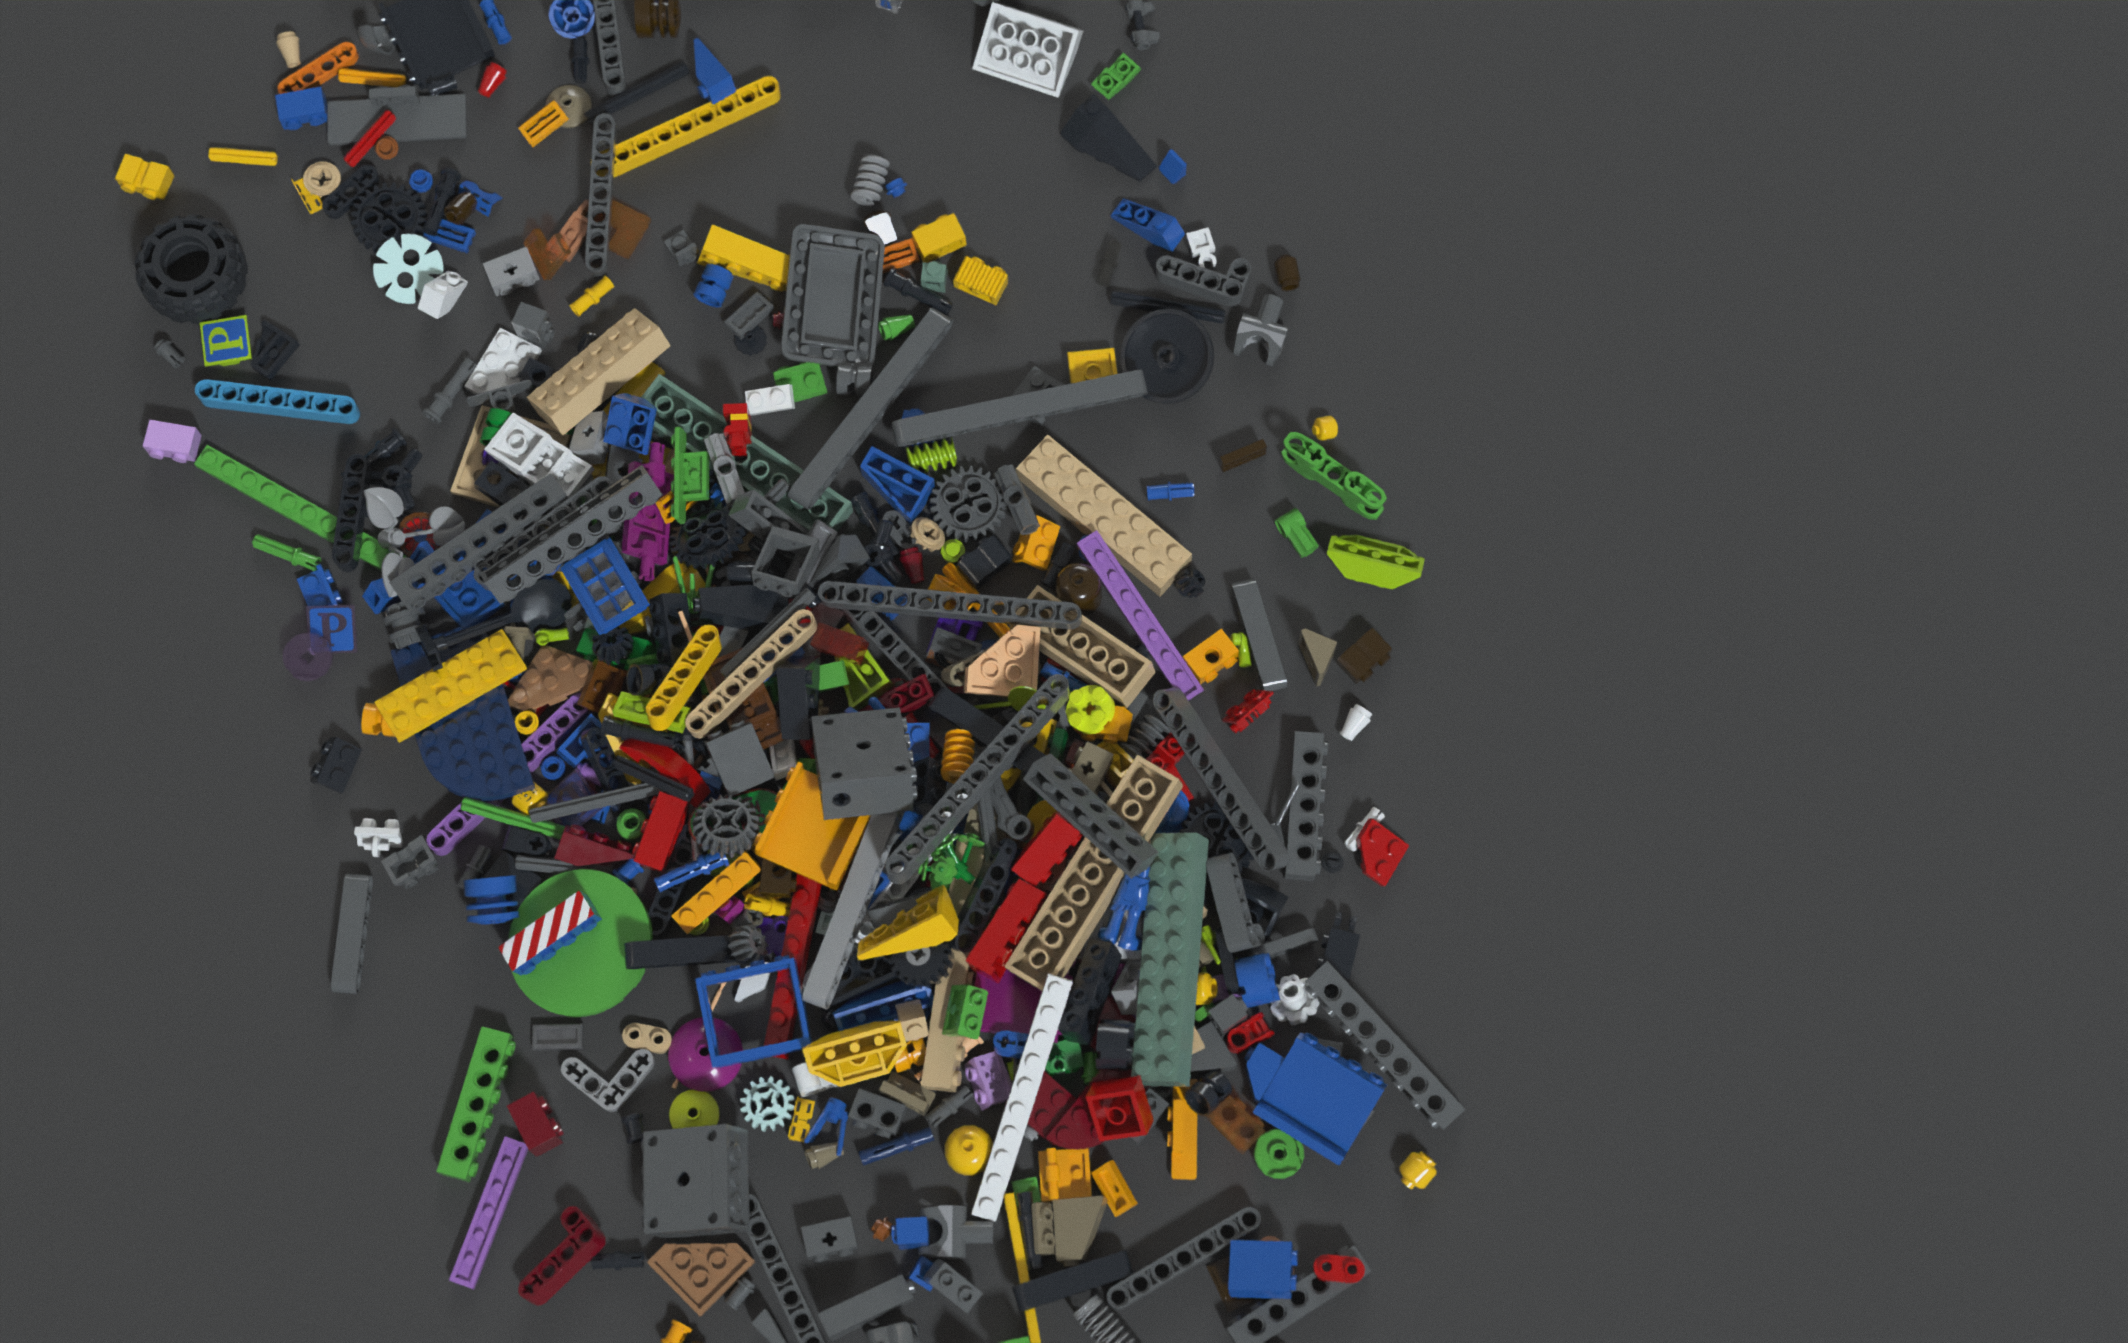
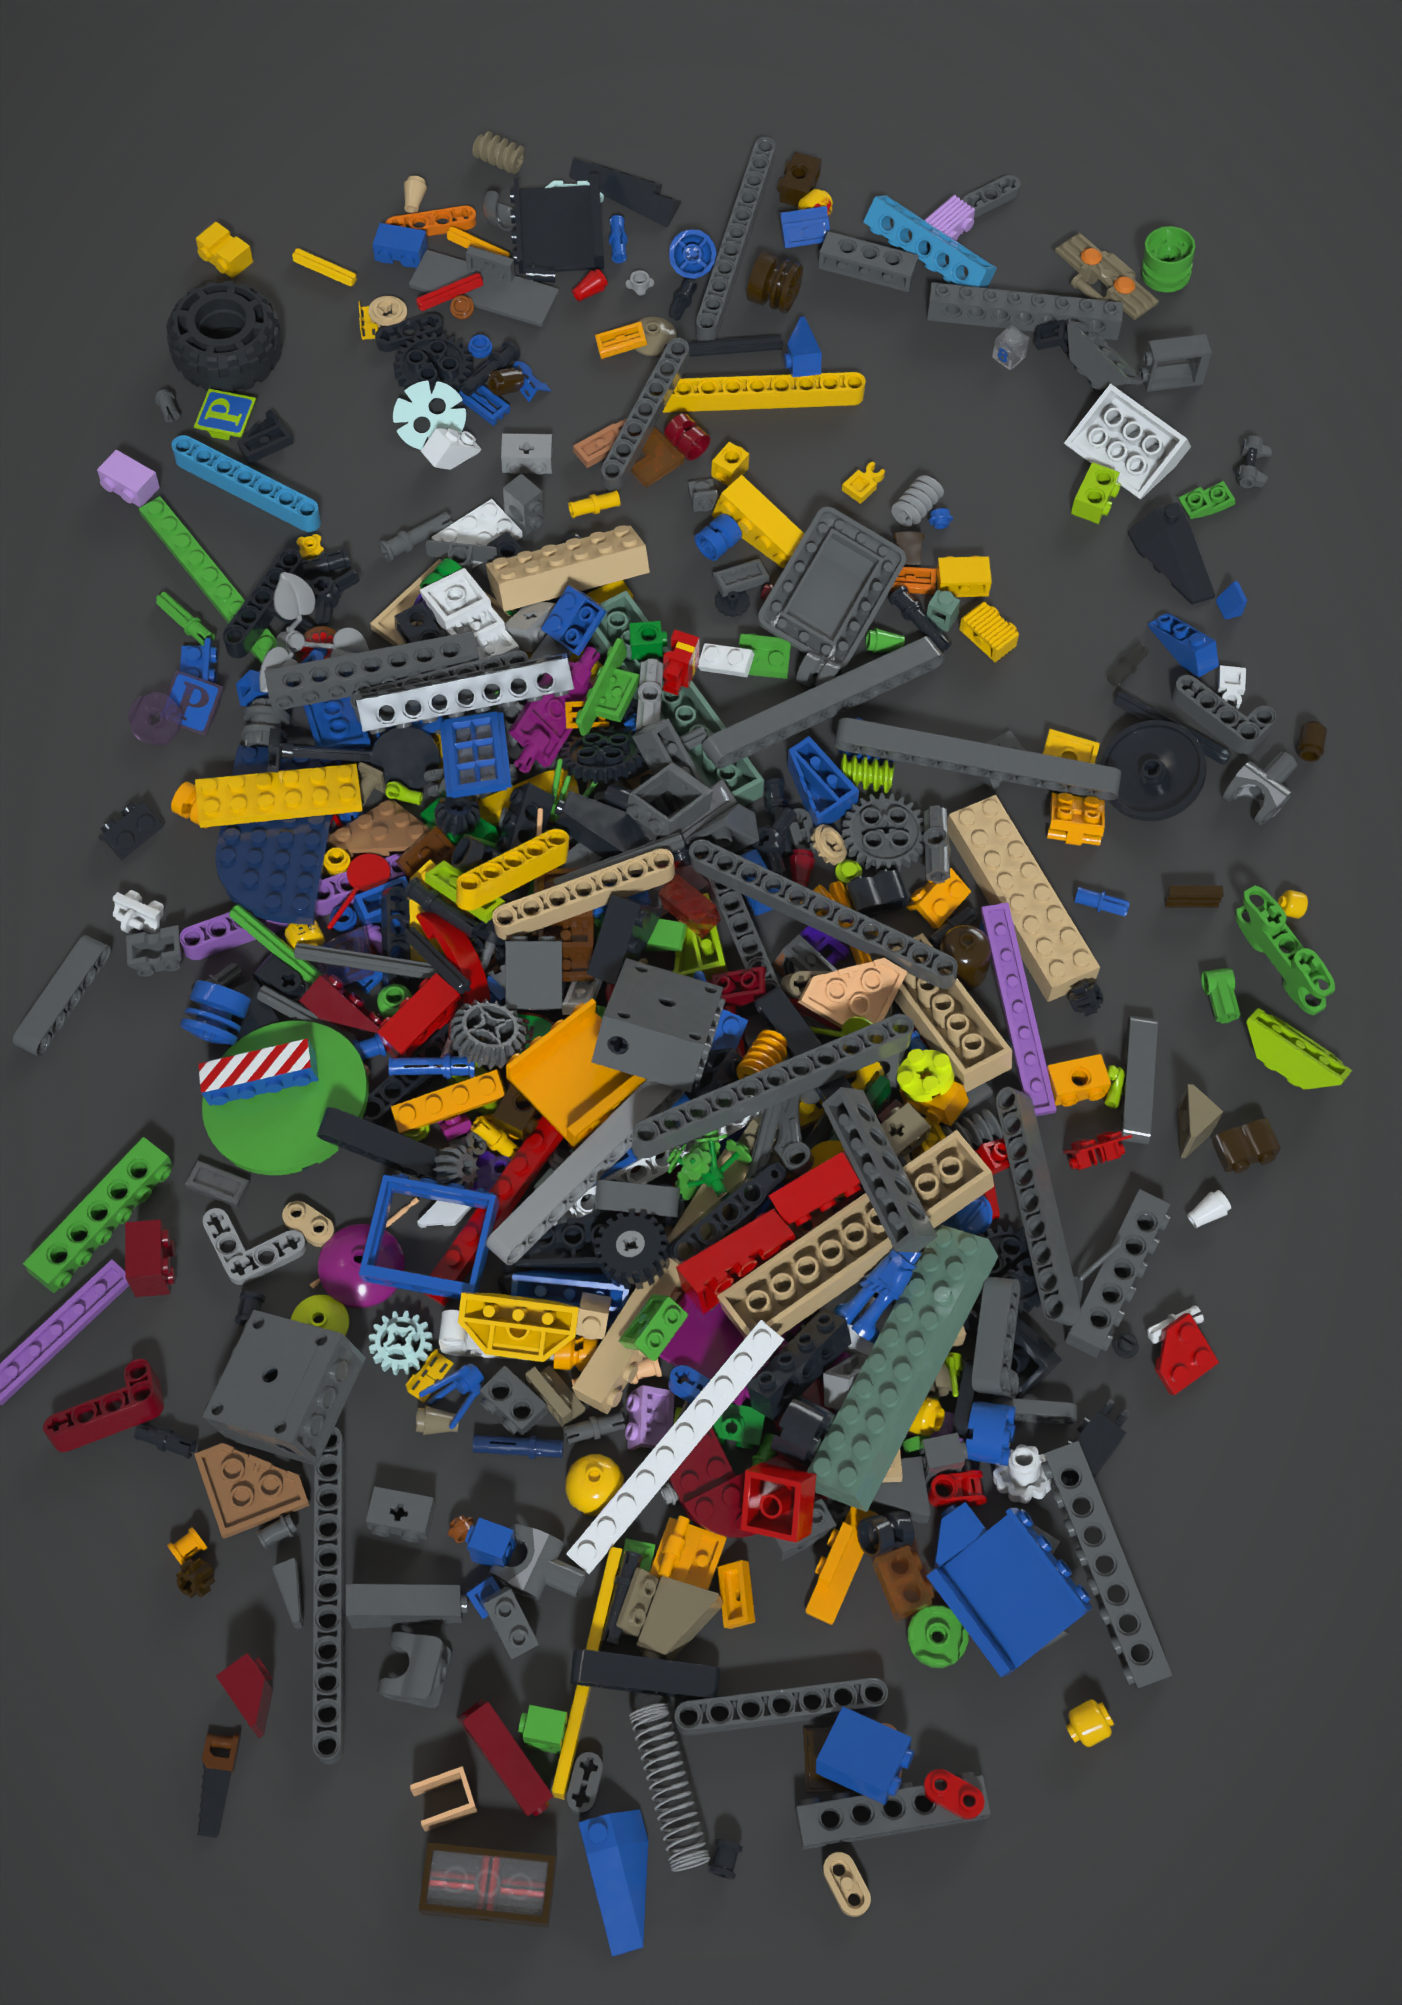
camera: 20 degrees right, 10 degrees down
clear orange tile [524,228,571,281] -> none
yellow wedge [857,885,959,960] -> none
none -> yellow plate [296,534,324,560]
none -> red piece [327,853,390,929]
none -> light grey plate [626,270,654,295]
none -> green brick [629,621,667,660]
none -> dark red wheel [664,413,710,461]
none -> yellow brick [711,442,749,486]
none -> yellow plate [842,462,885,504]
none -> light orange plate [1047,793,1105,846]
none -> lime brick [1071,462,1121,524]

